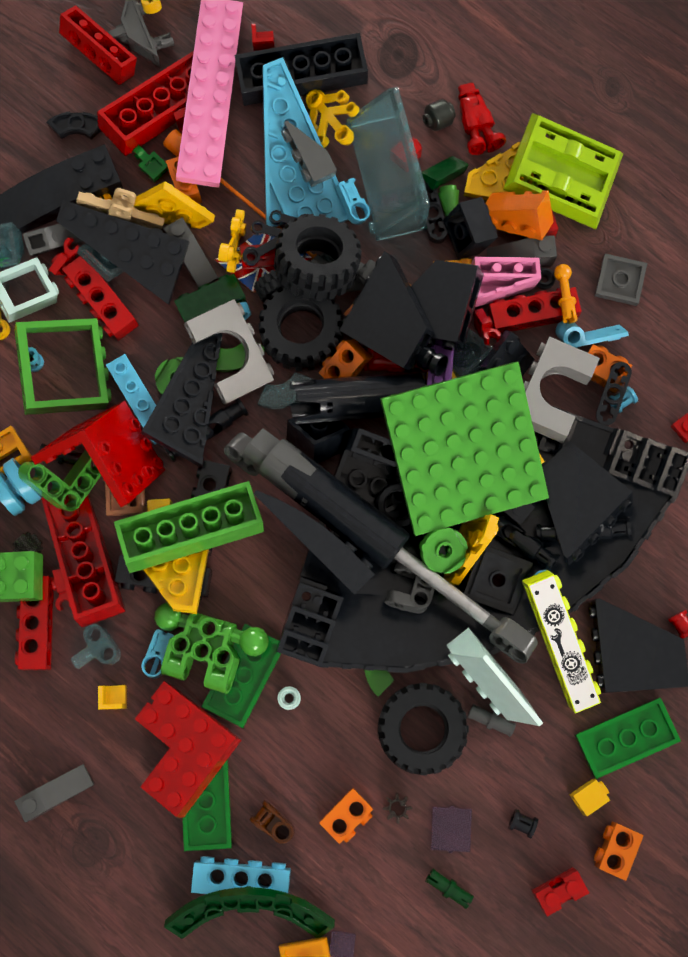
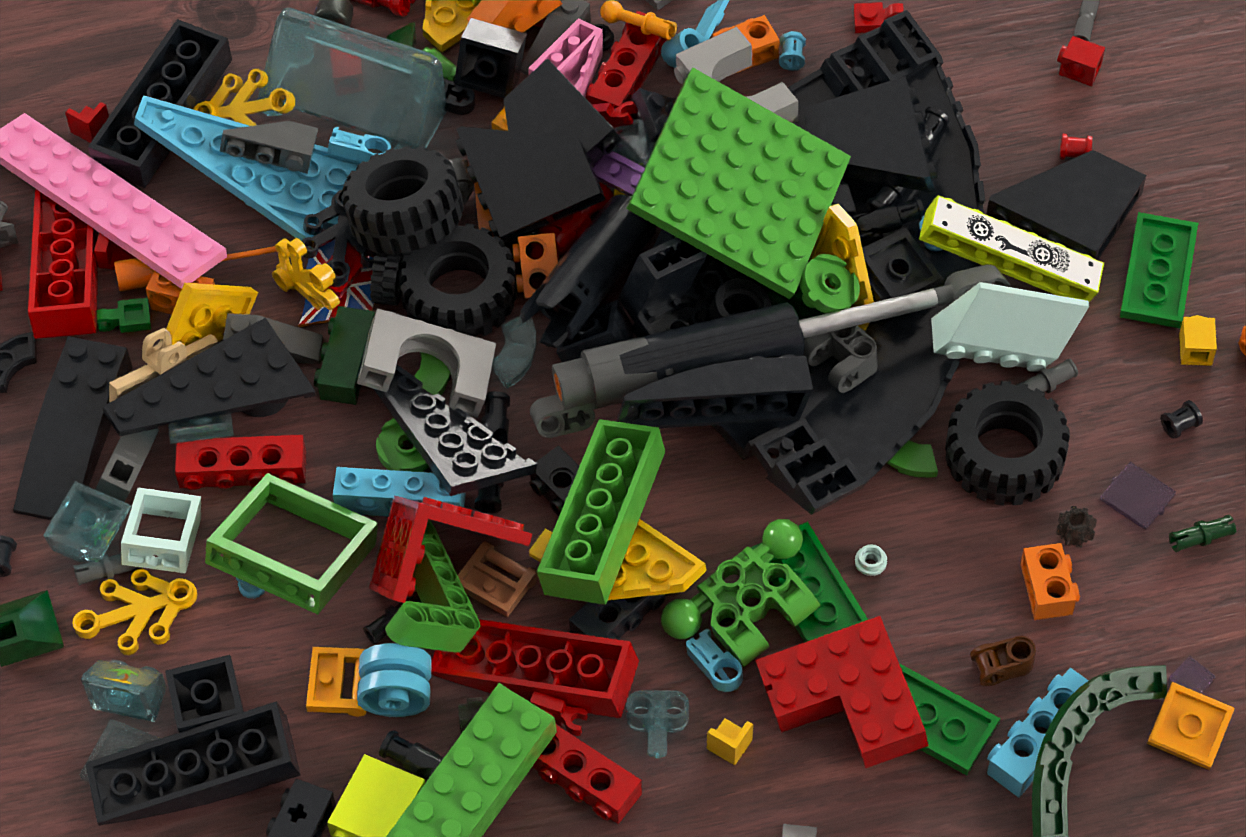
camera: 55 degrees left, 20 degrees down
red plate [48,237,83,275] -> none
black wheel [417,346,449,376] -> none
black beam [596,362,632,426] -> none

